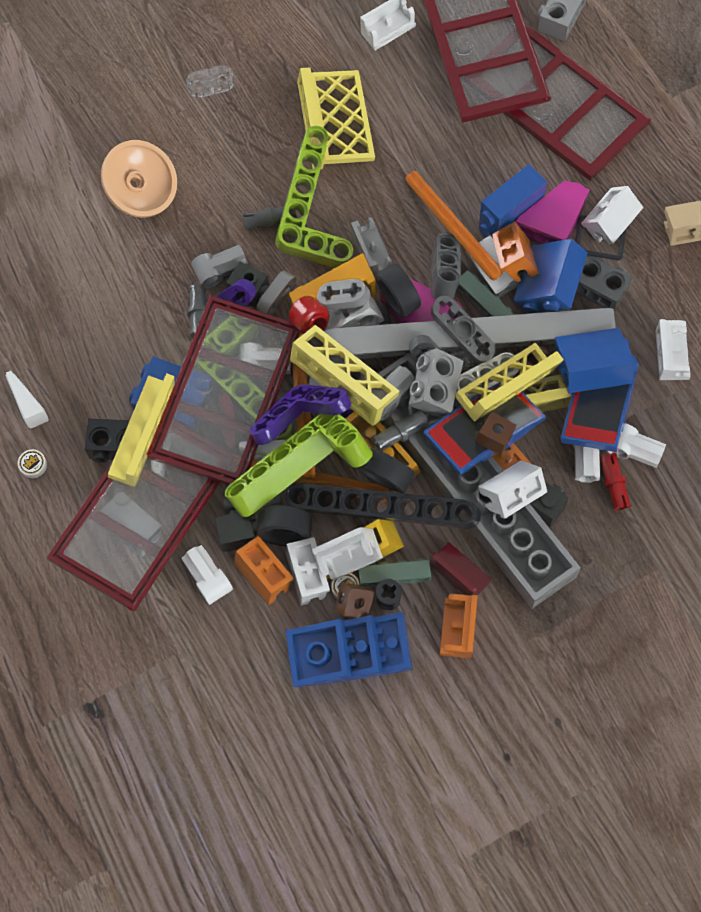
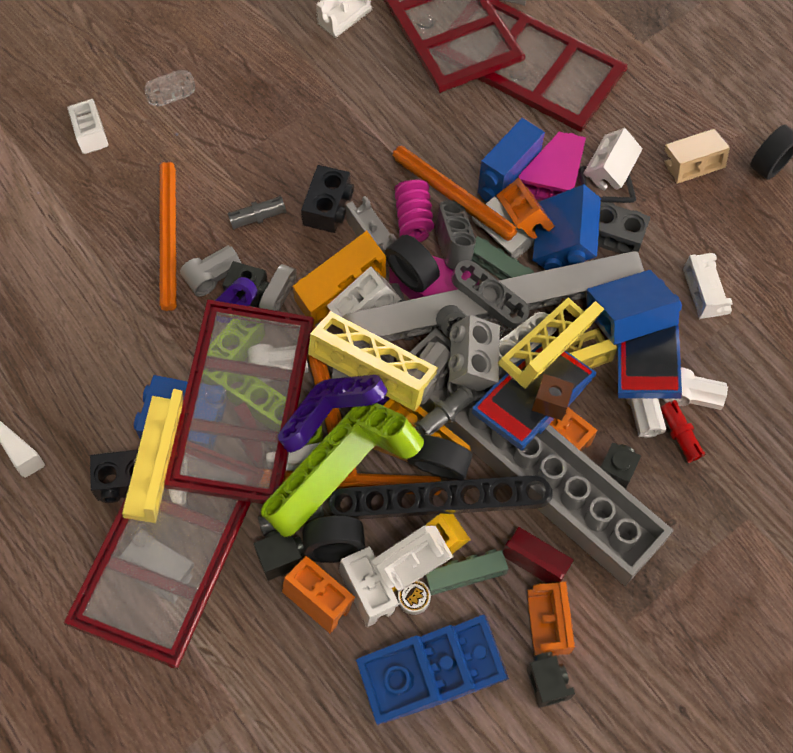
camera: 15 degrees left, 5 degrees down
tile [18,449,47,478] -> none
light nougat dish [101,140,177,218] -> none
white piece [182,545,233,605] -> none
dark grey pin [187,284,206,338] -> none
lime beam [275,125,353,268] -> none
red head [289,296,330,334] -> none
light yellow fence [297,68,375,169] -> none
light grey beam [317,279,370,310] -> none
reddish brown piece [334,582,375,618] -> none
black bush [376,579,402,611] -> none
white hinge [478,461,547,519] -> none
none -> white slope [67,99,108,154]
none -> orange axle [160,162,176,311]
none -> black brick [301,165,354,233]
none -> dark pink piece [394,180,434,242]
none -> pearl dark grey brick [527,652,575,708]

